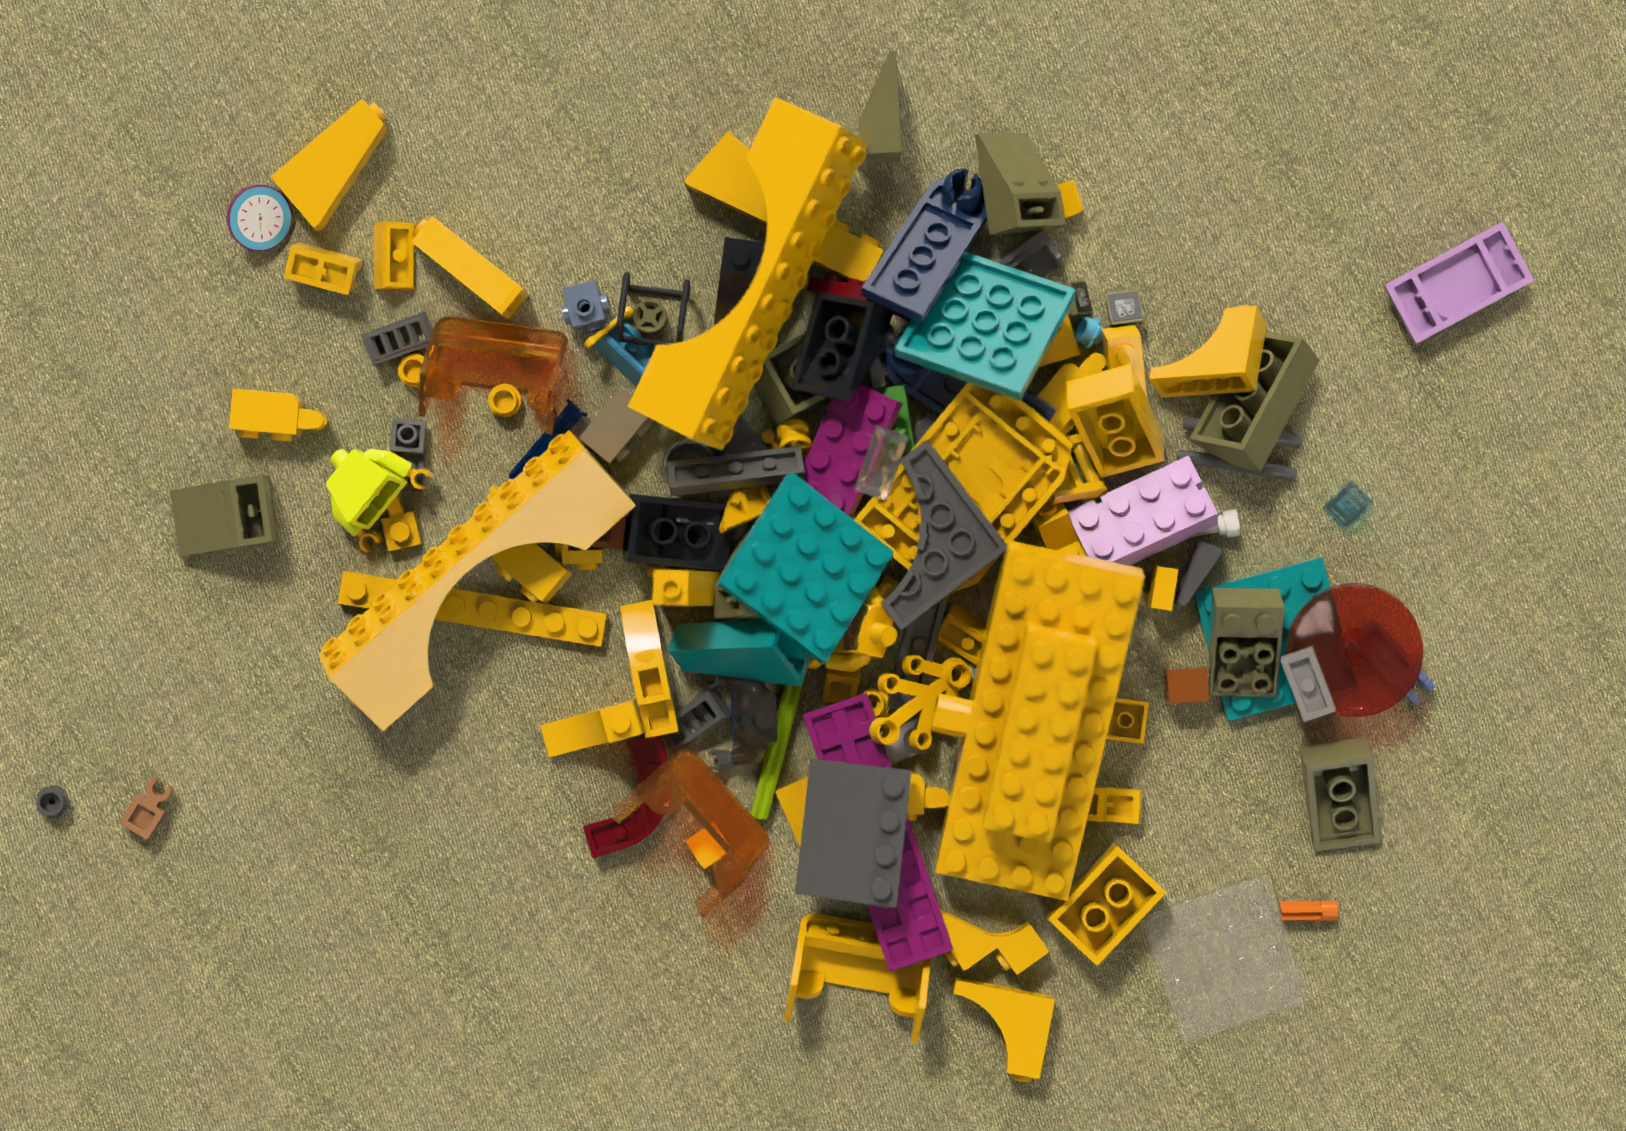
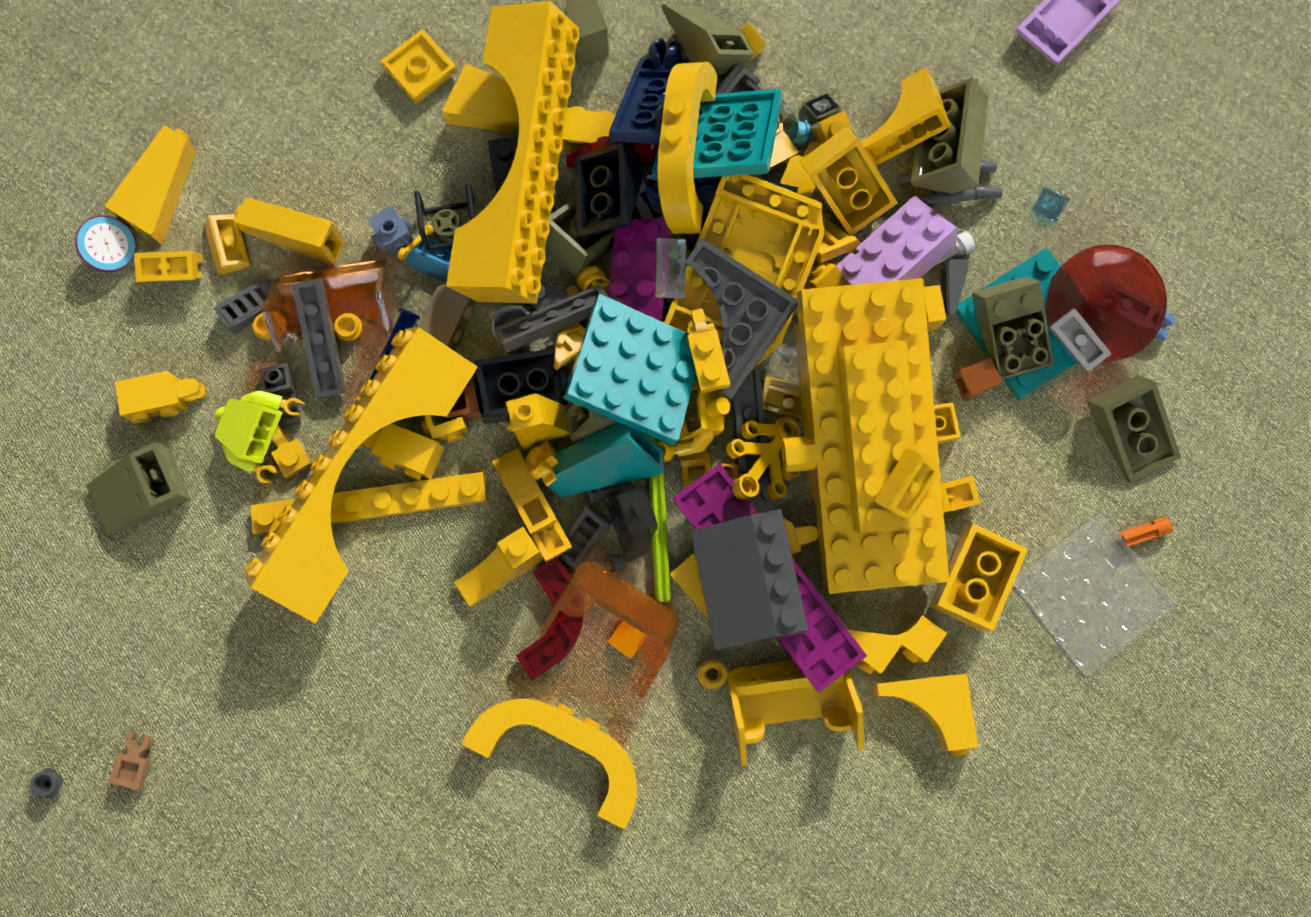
camera: 20 degrees left, 10 degrees down
none -> dark grey plate [292,279,347,398]
none -> yellow plate [380,29,458,104]
none -> yellow arch [461,699,637,830]
none -> yellow plate [525,440,559,487]
none -> yellow arch [658,62,717,234]
none -> yellow hinge [687,308,730,393]
none -> yellow plate [697,659,727,689]
none -> yellow slope [875,449,940,522]

